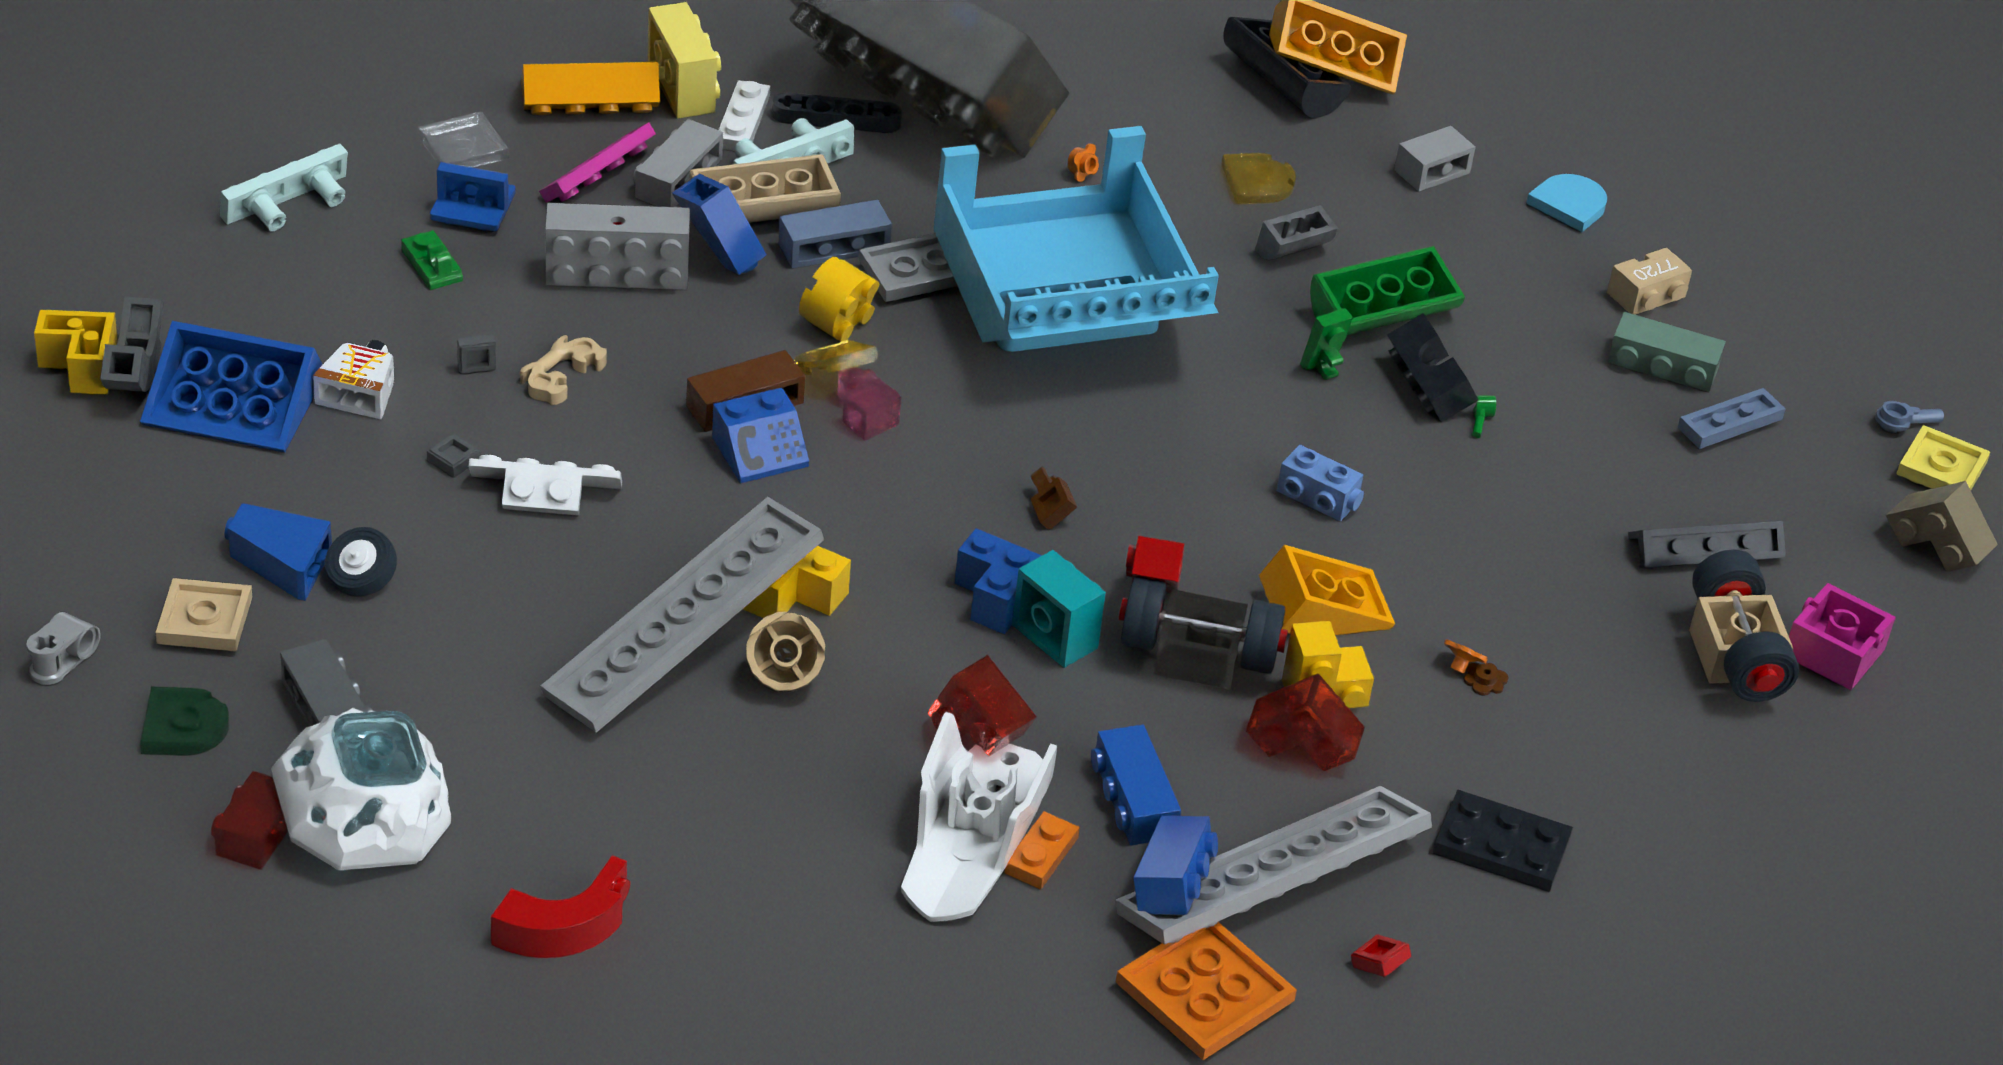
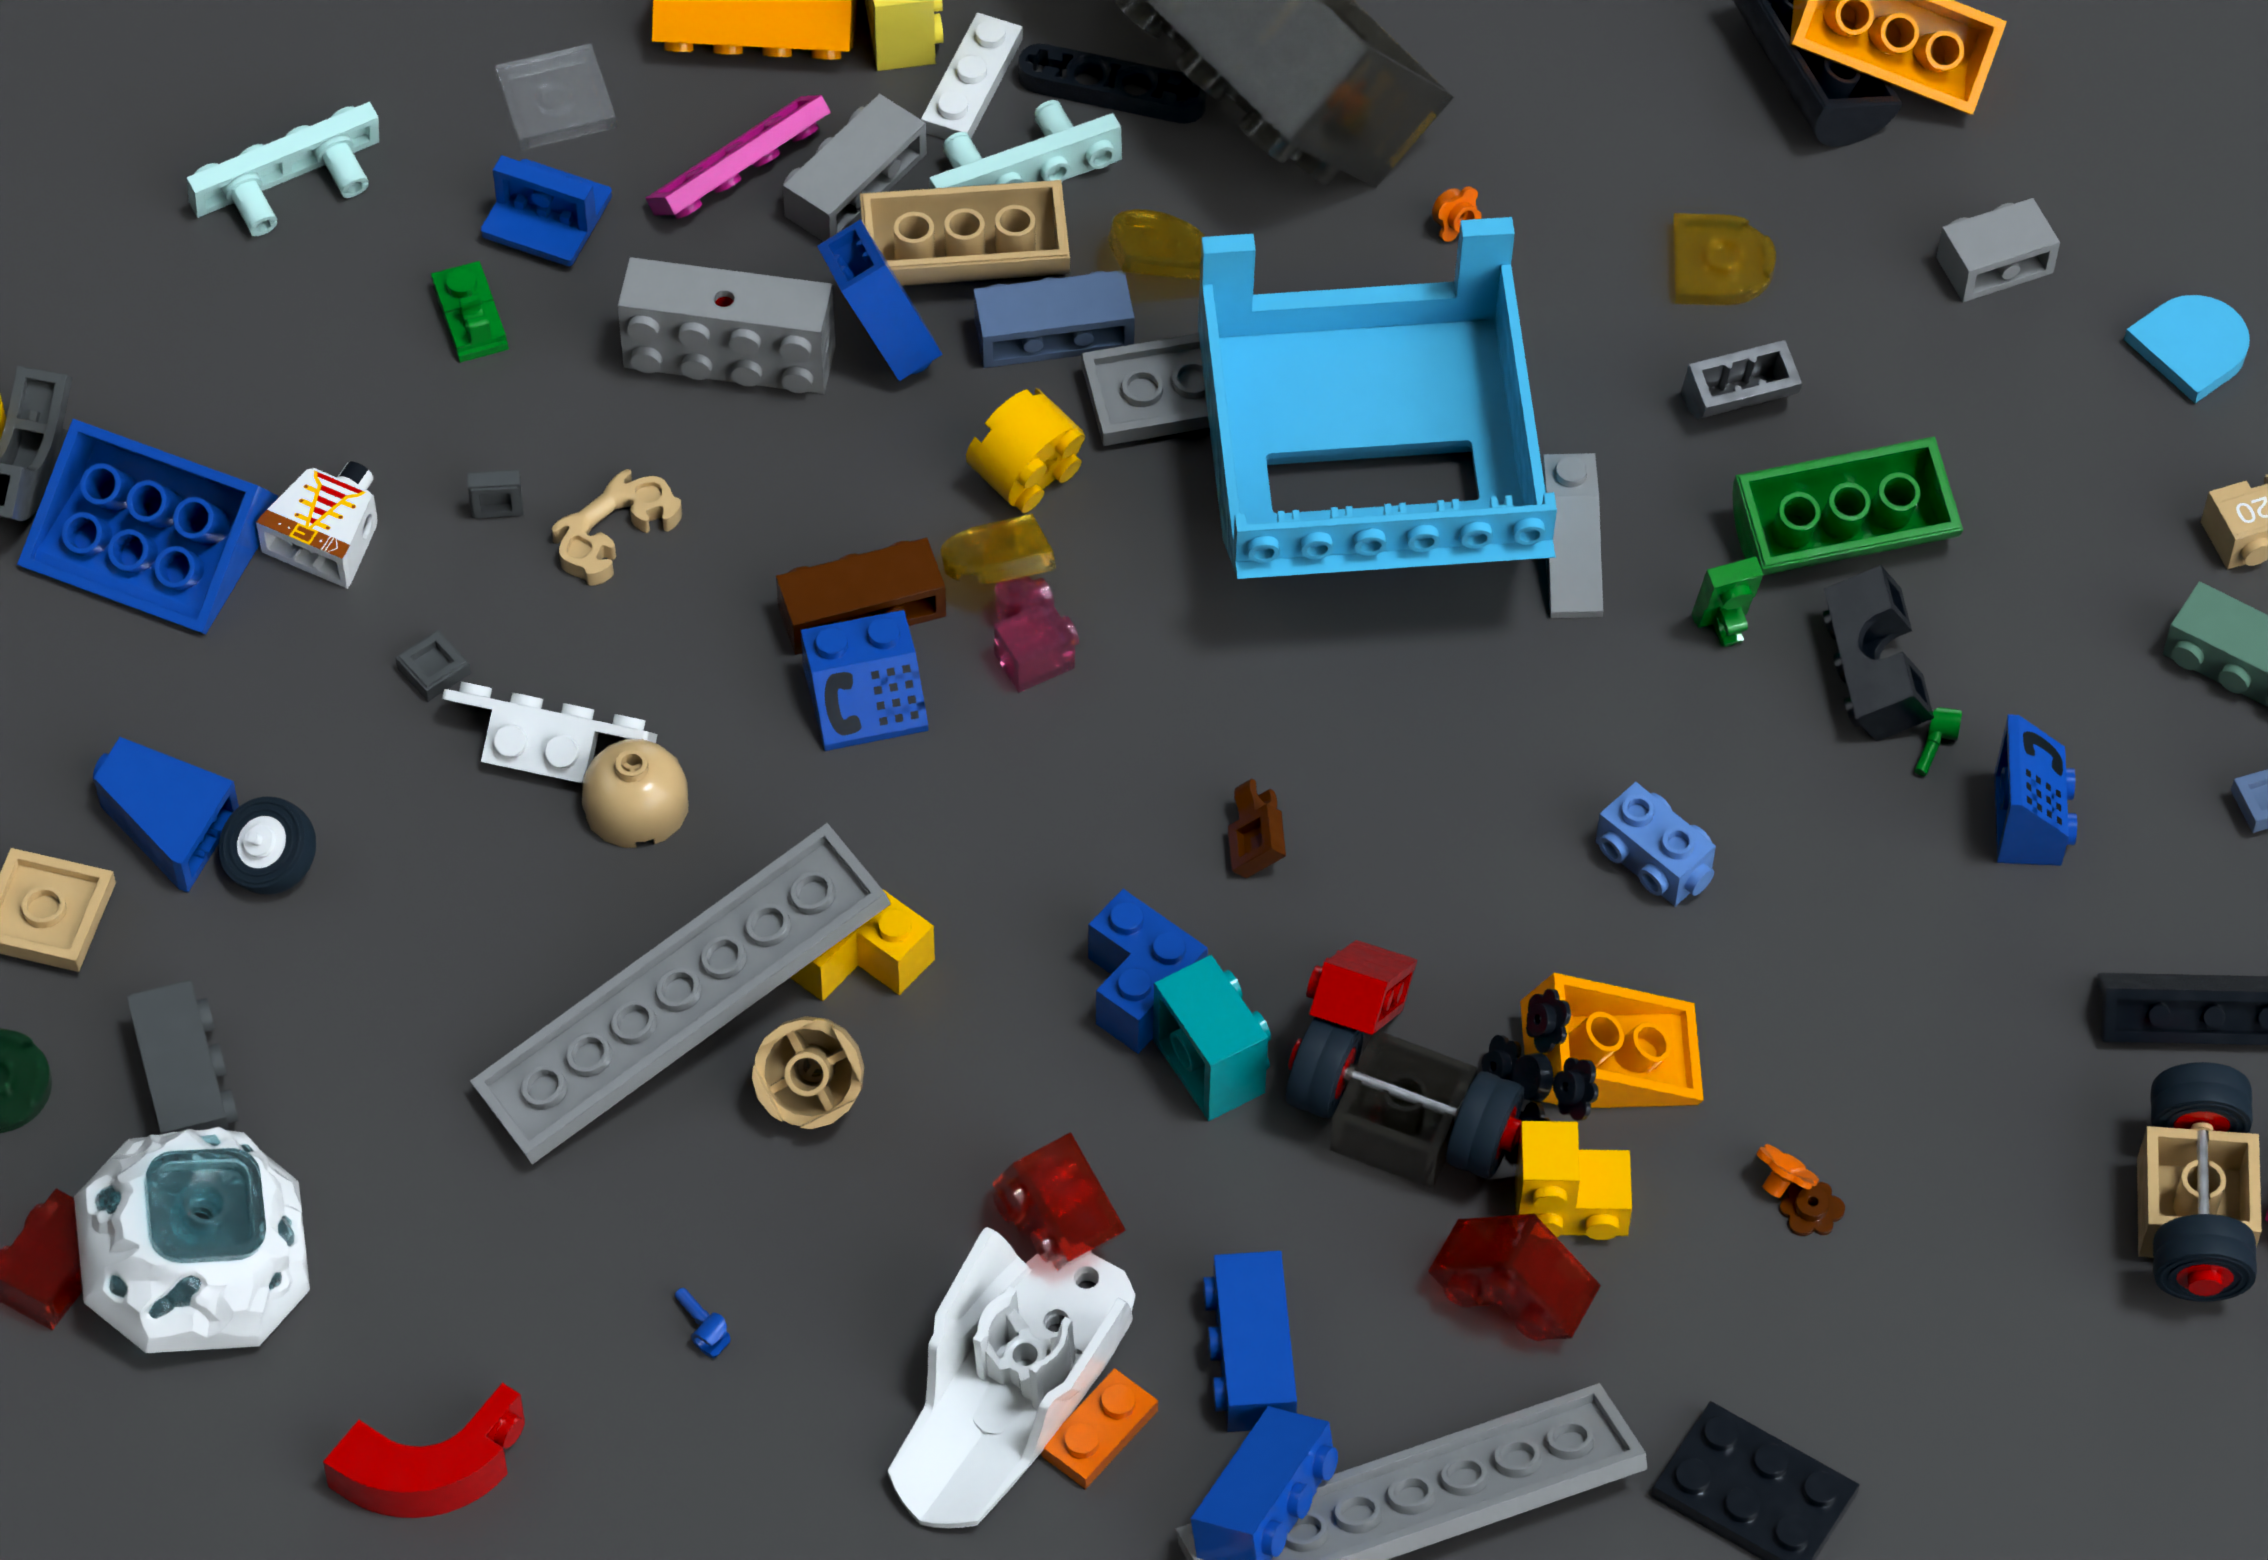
camera: 15 degrees right, 15 degrees up
none -> tan cylinder [582,739,689,848]
none -> blue hand [675,1288,731,1358]
none -> clear yellow tile [1108,209,1206,280]
none -> black plant [1482,989,1599,1155]
none -> light grey slope [1542,453,1603,618]
none -> blue slope [1994,714,2077,866]

